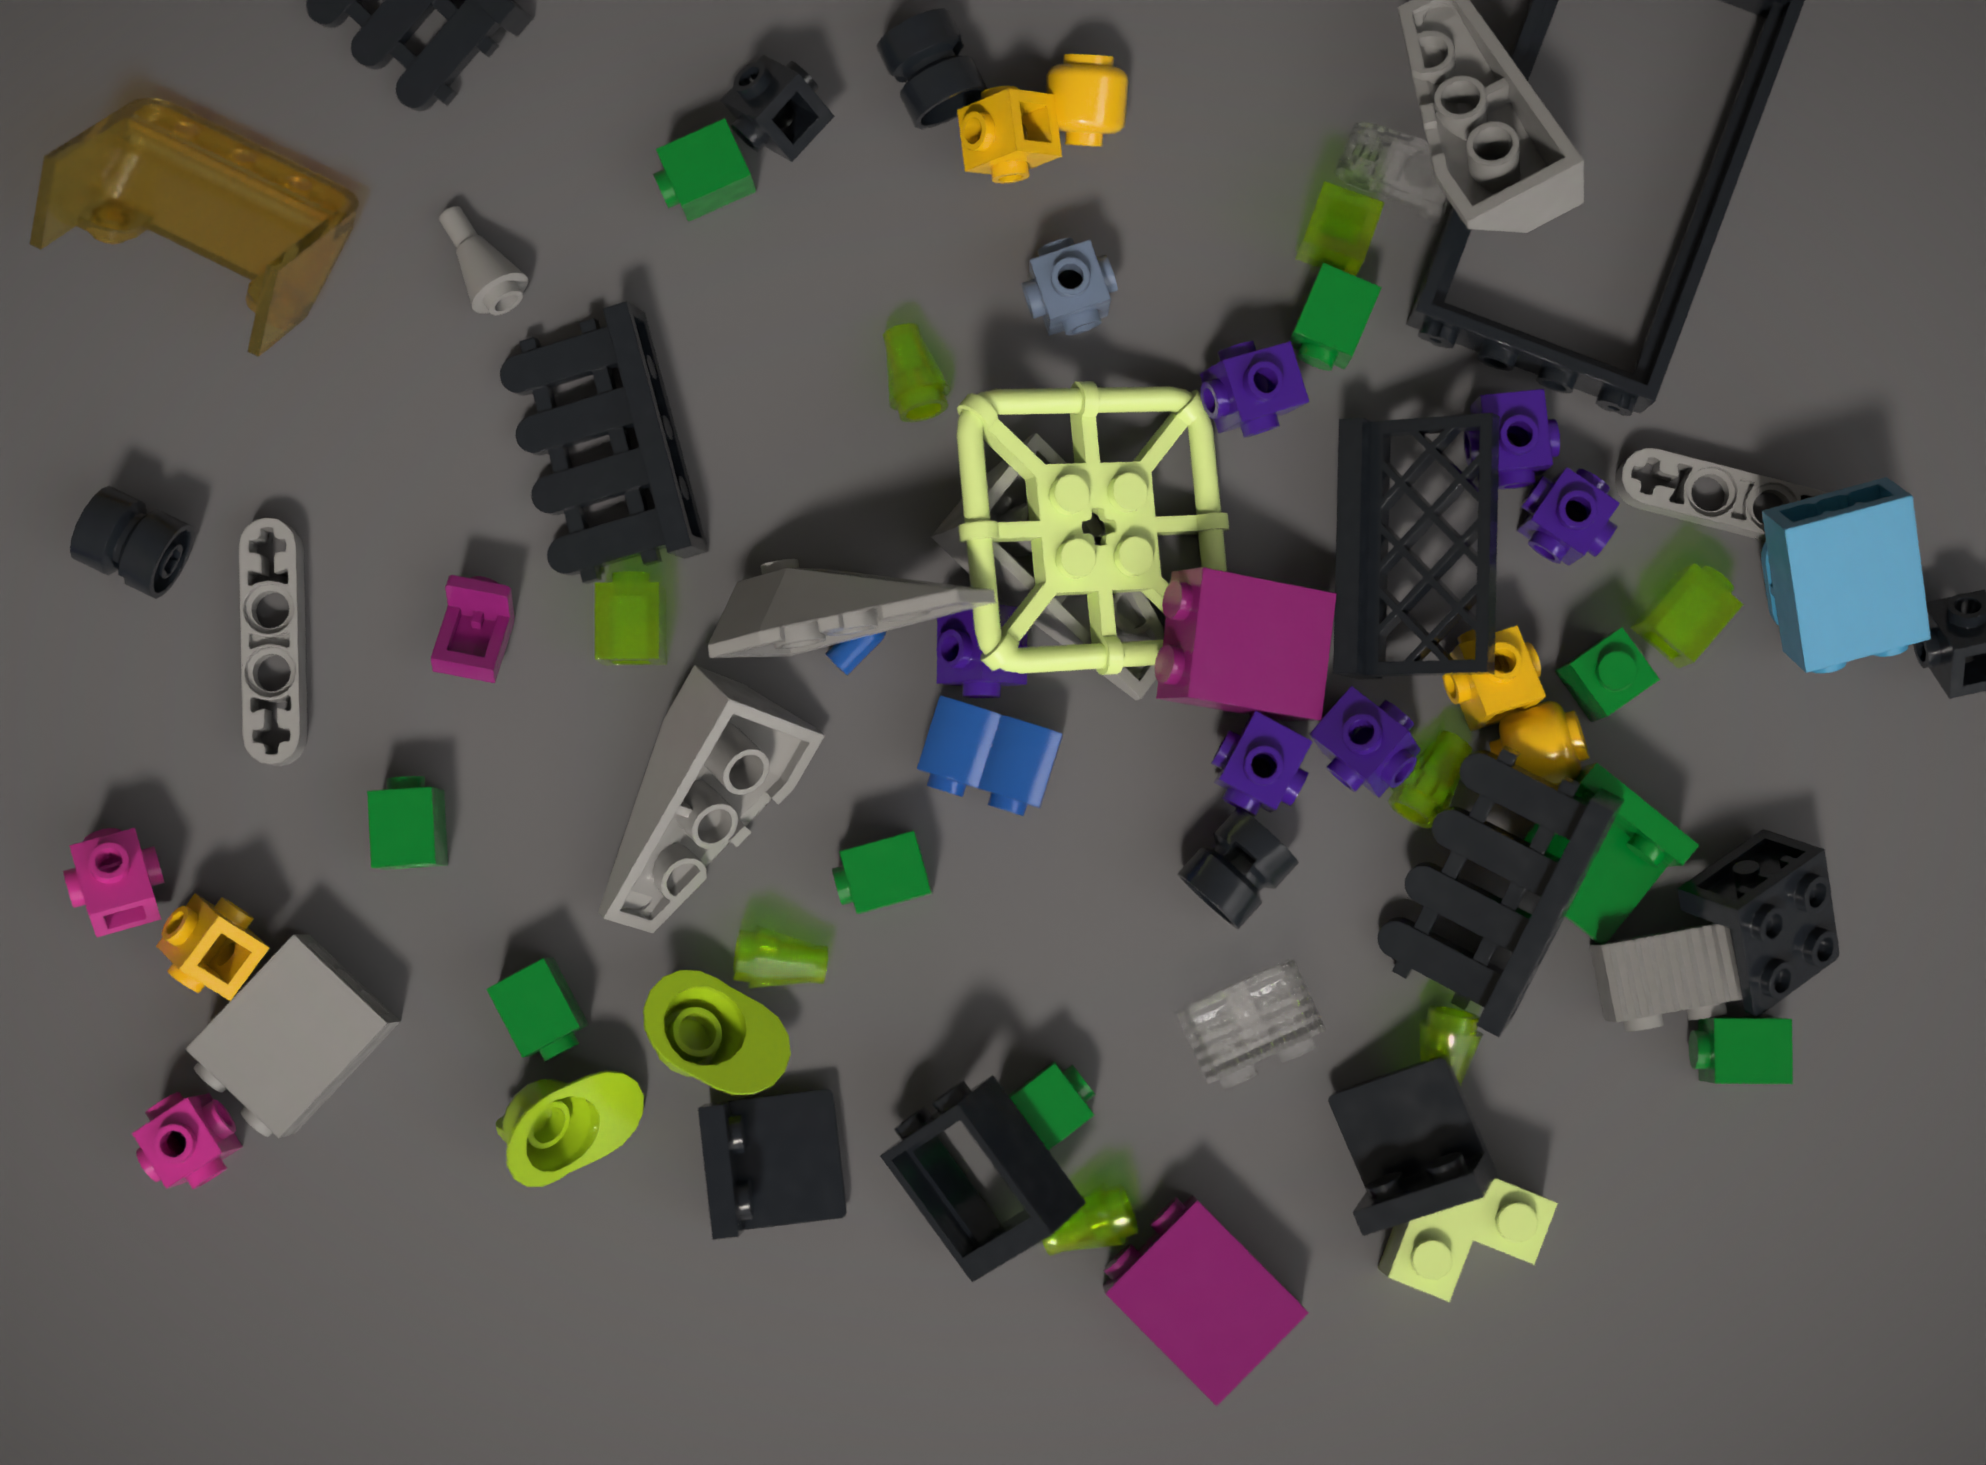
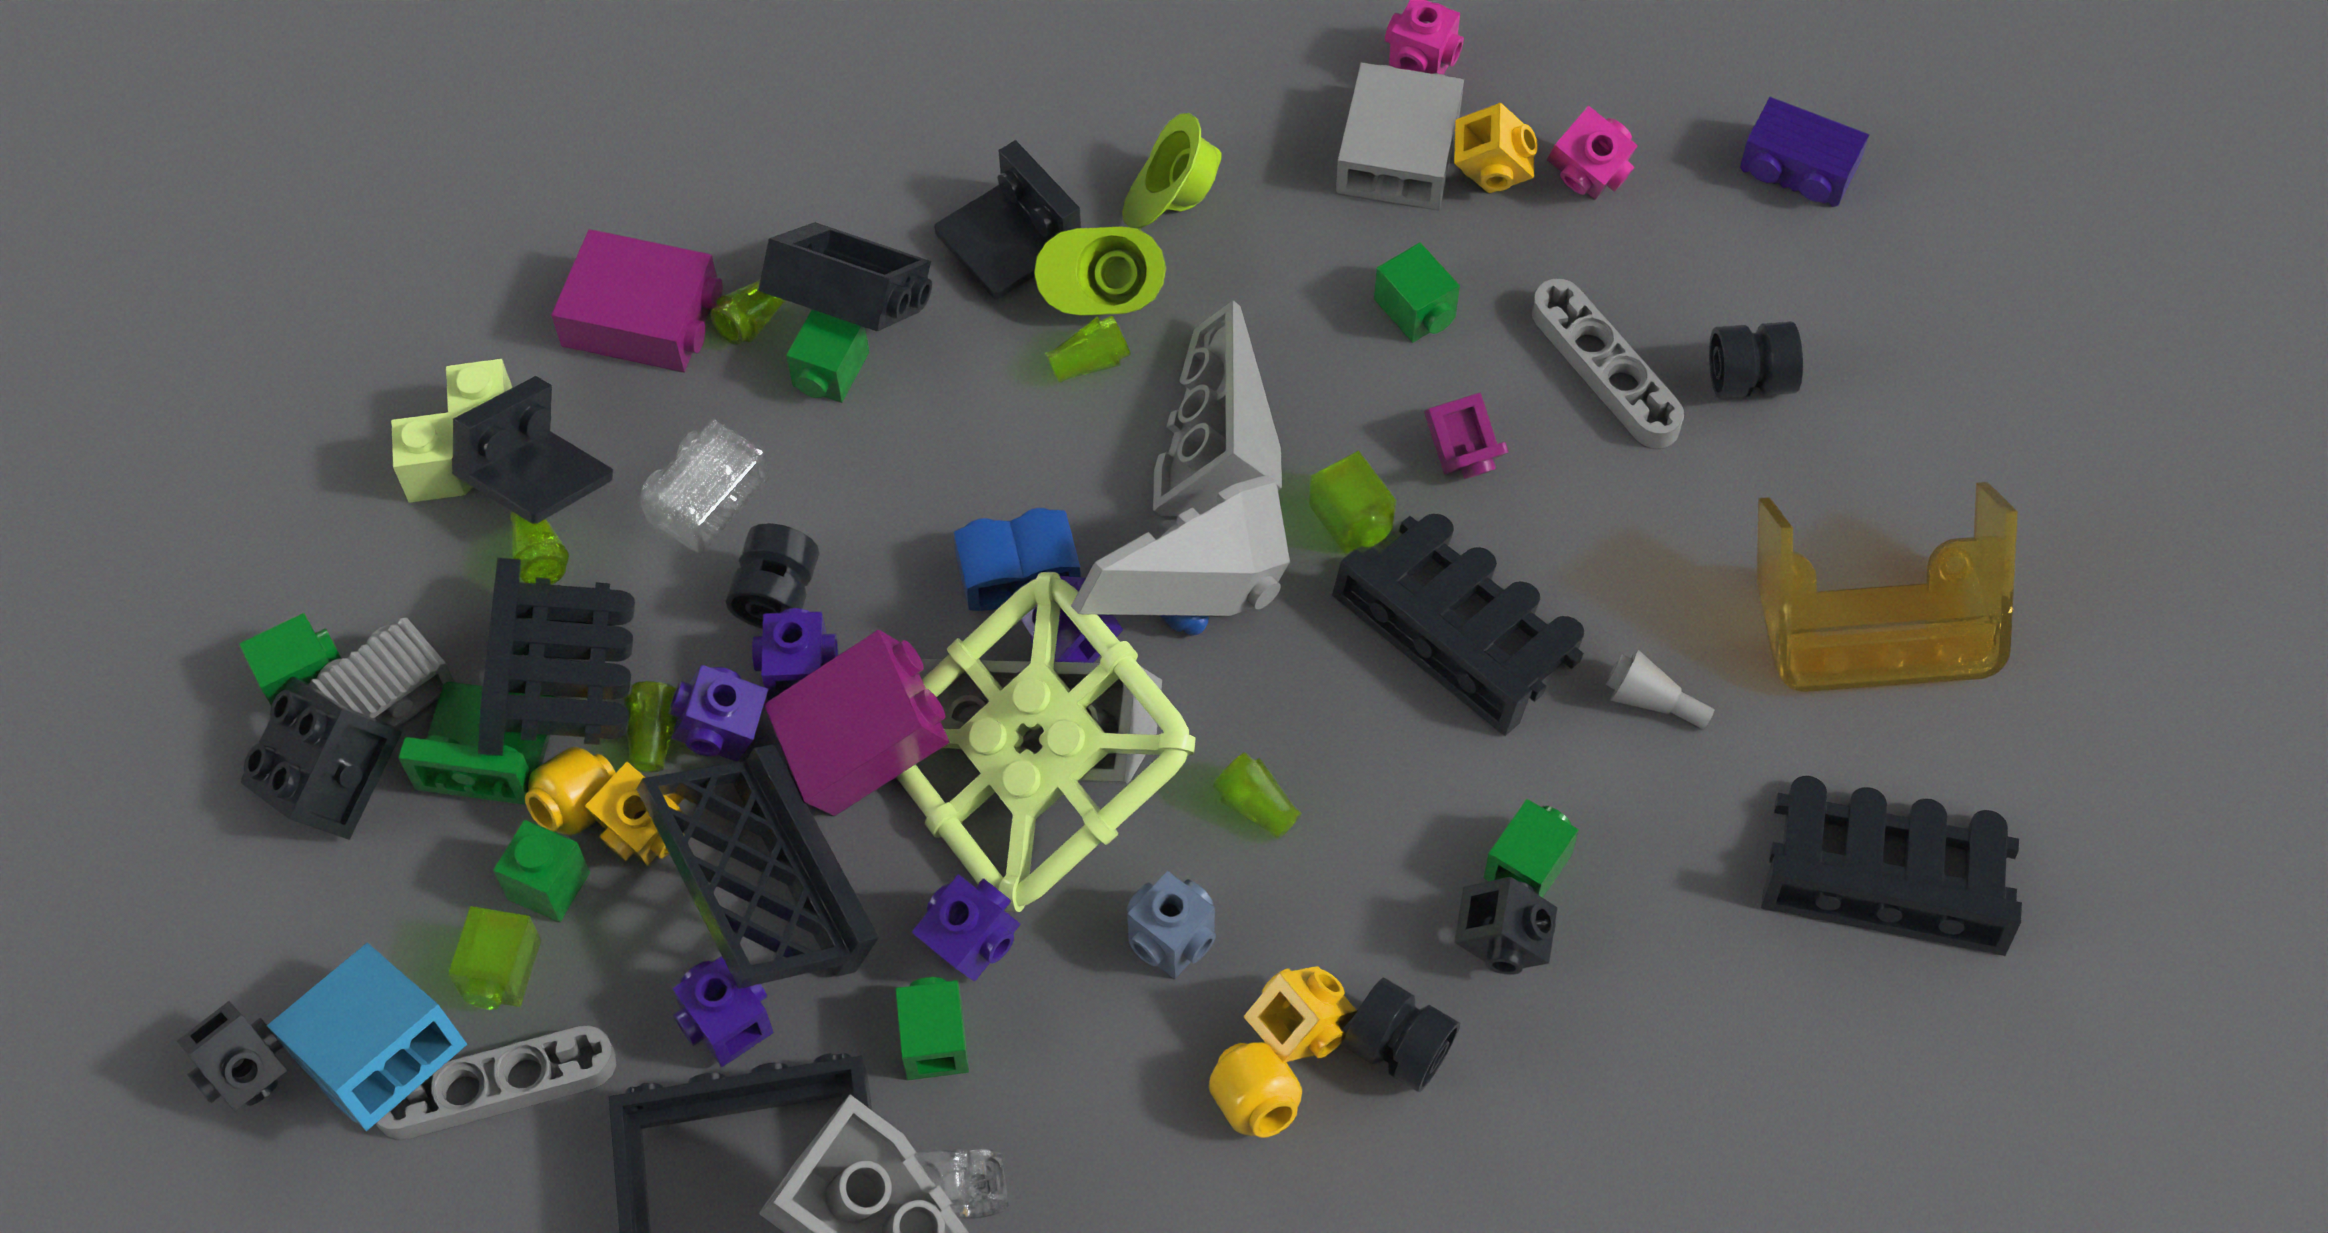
camera: 150 degrees right, 25 degrees down
green brick [486,958,589,1062] -> none
green brick [832,831,933,915] -> none
clear neon green brick [1295,181,1385,276] -> none
dark purple brick [1517,467,1620,566] -> none

